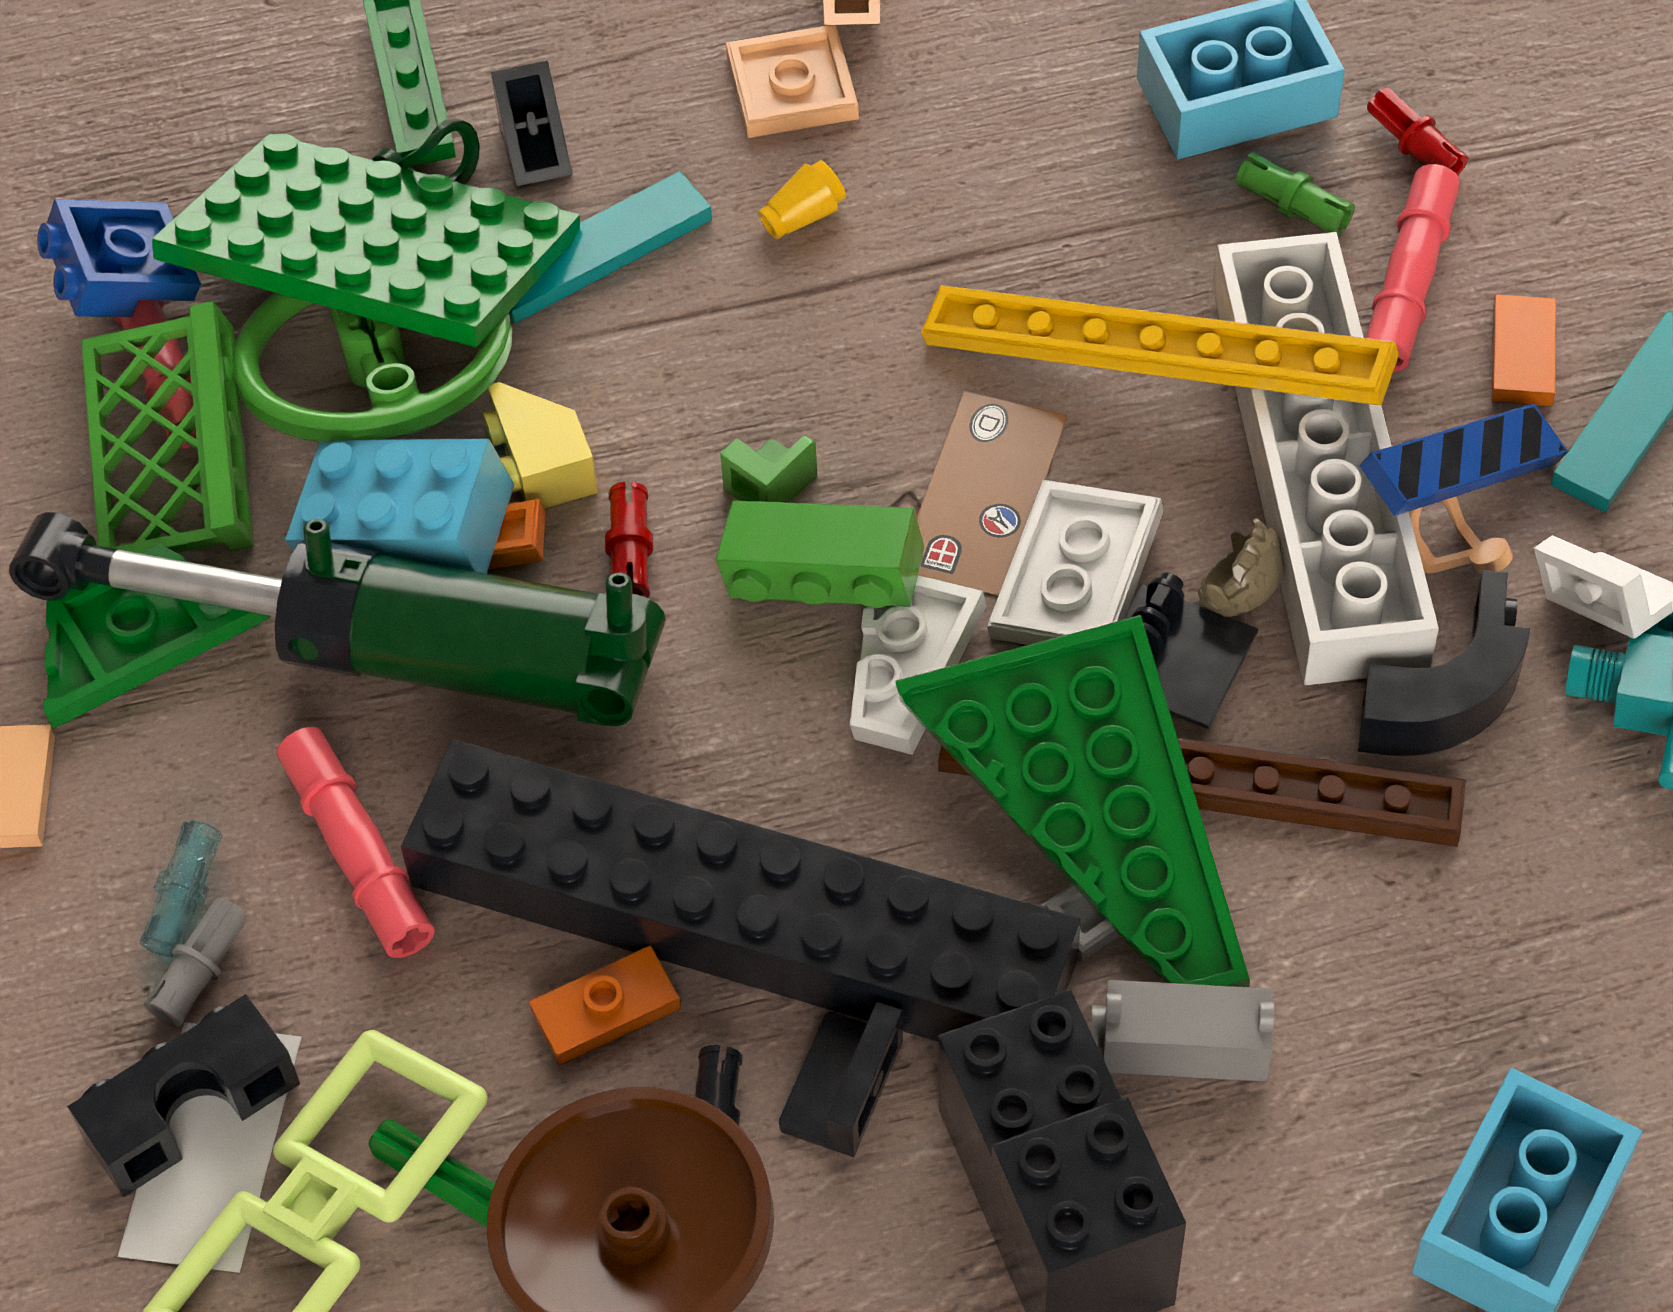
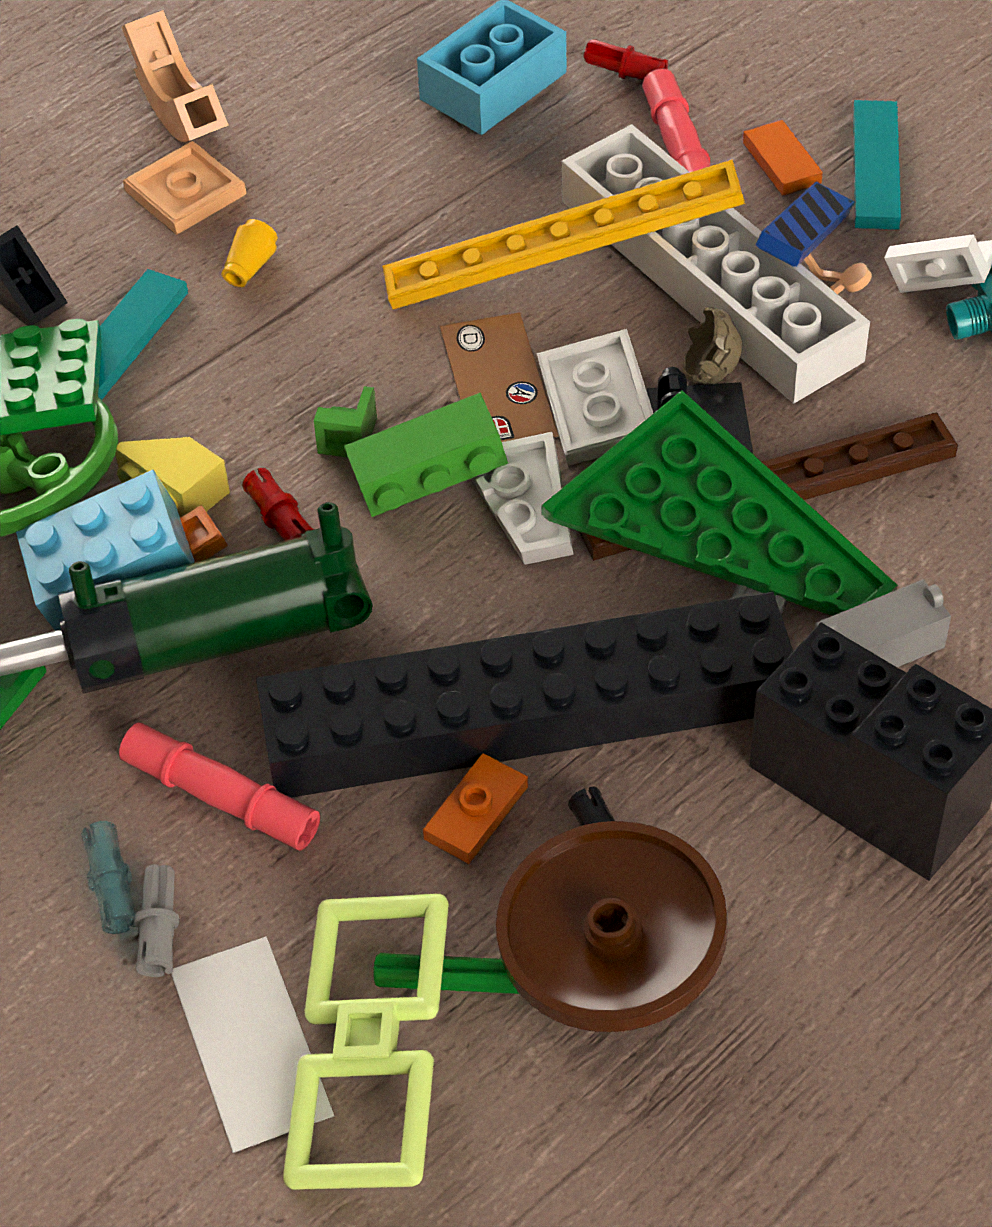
camera: 30 degrees left, 5 degrees down
black arch [67,994,300,1197] -> none
black panel [779,1002,903,1157] -> none
bright green pin [1236,152,1355,237] -> none
black arch [1358,570,1530,756] -> none

